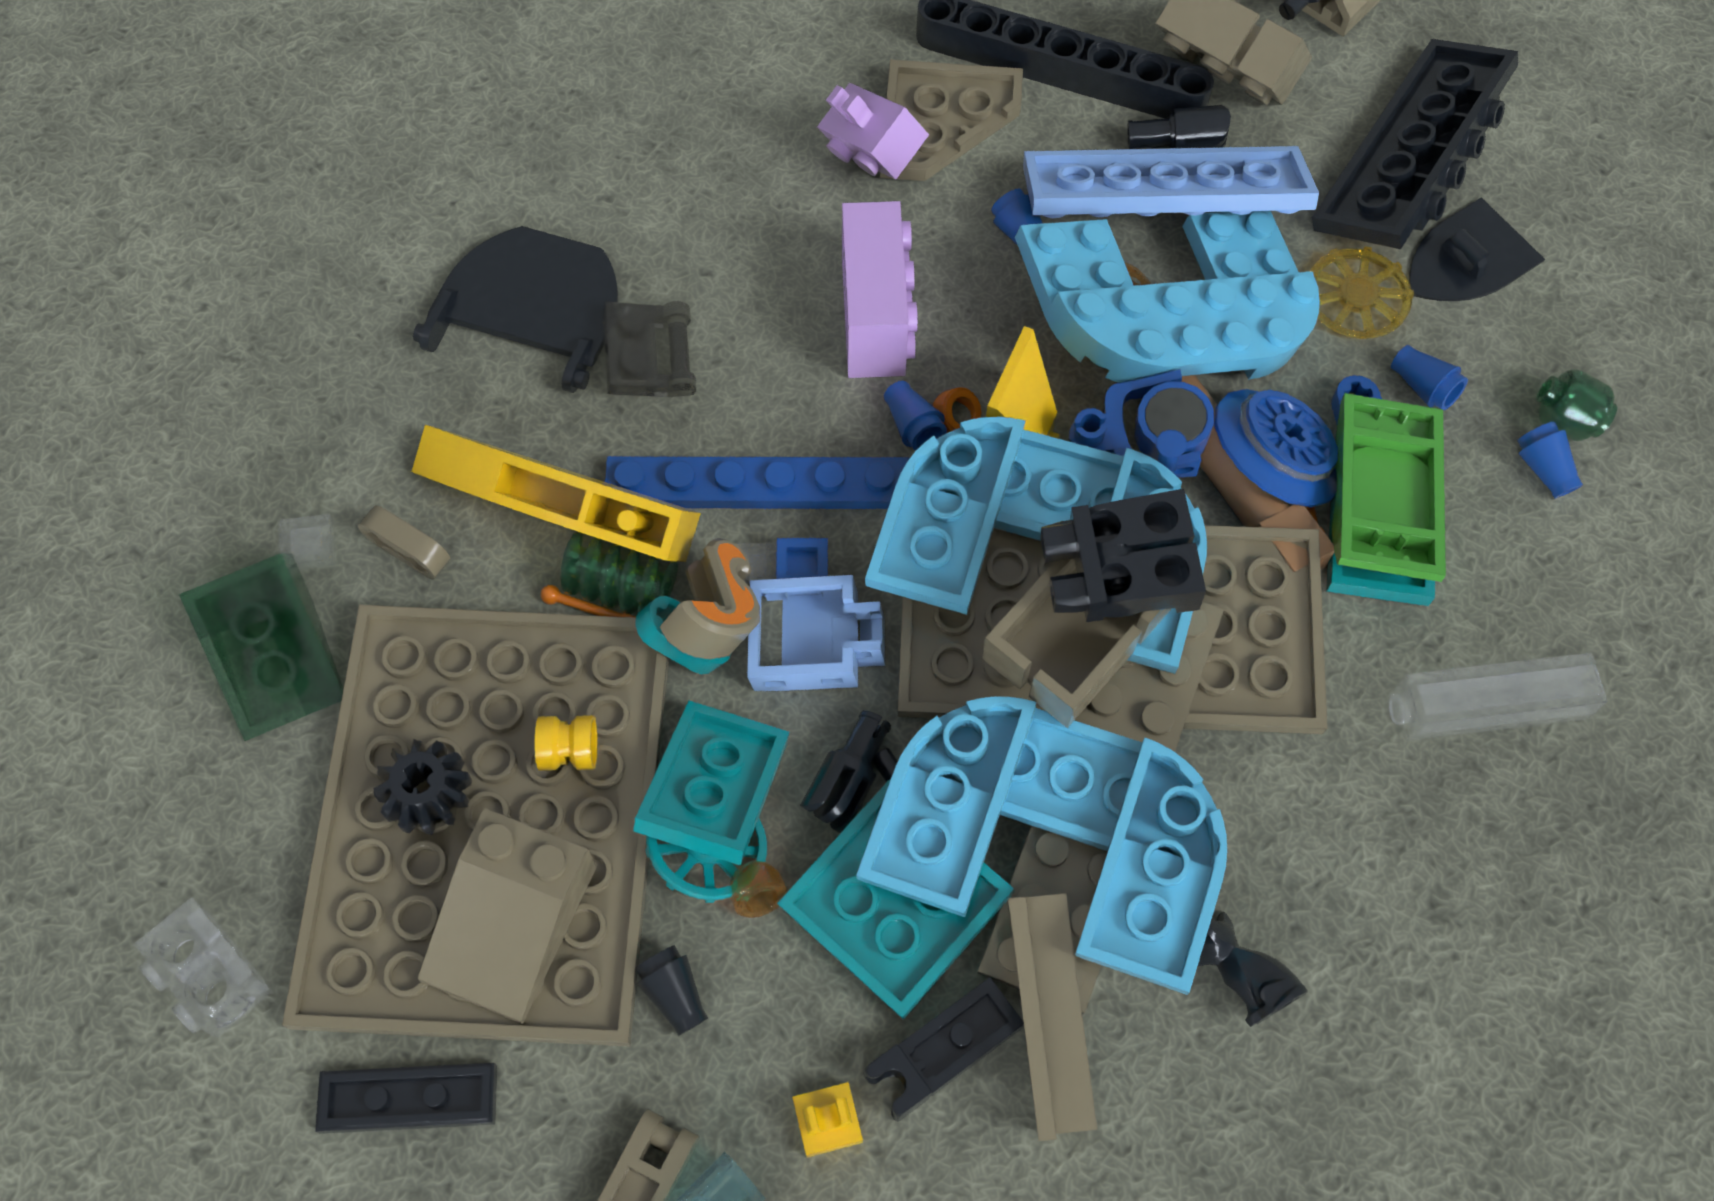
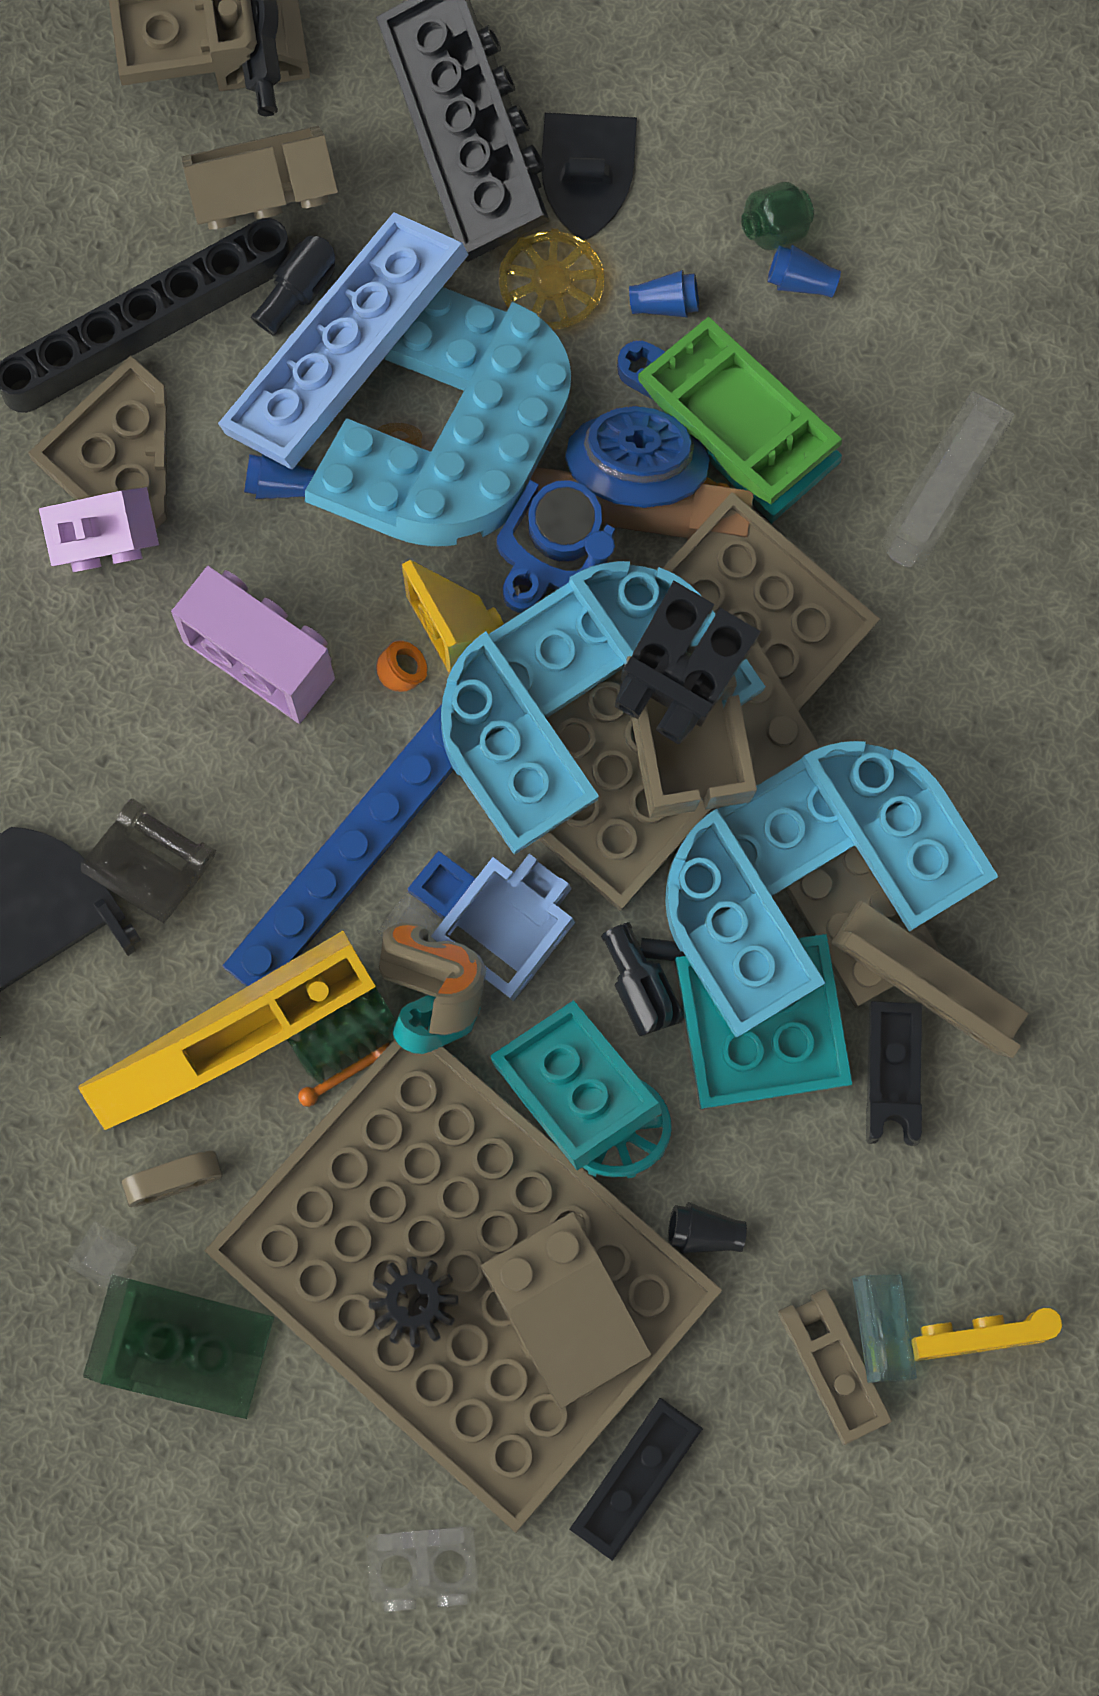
camera: 50 degrees left, 10 degrees up
yellow wheel [535,715,598,771] -> none
clear orange piece [729,861,787,918] -> none
yellow tile [792,1082,863,1158] -> none
blue cone [884,381,947,451] -> none
black animal [1197,912,1308,1027] -> none

